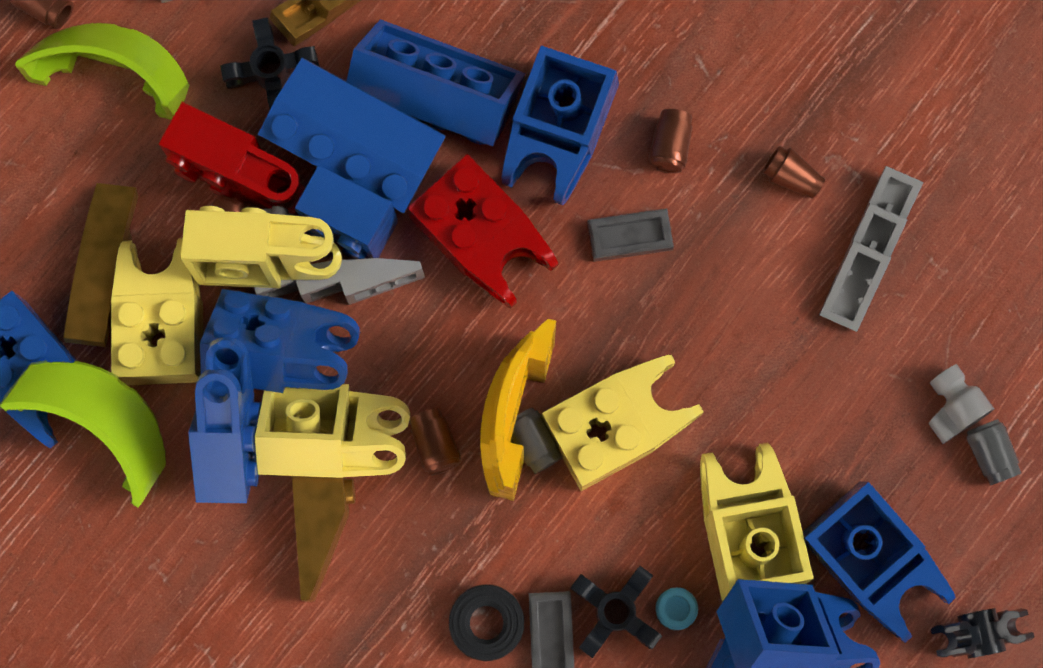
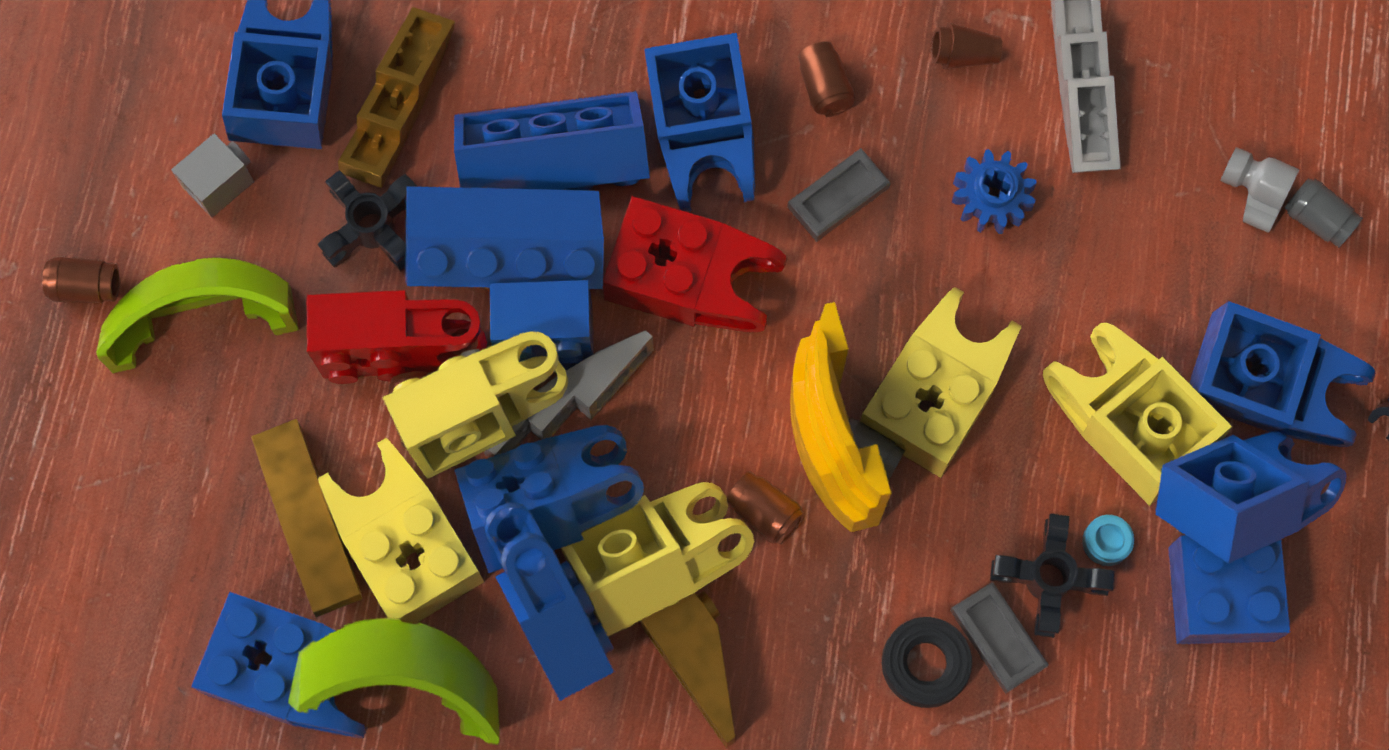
camera: 30 degrees left, 5 degrees down
none -> blue gear [952,149,1037,234]

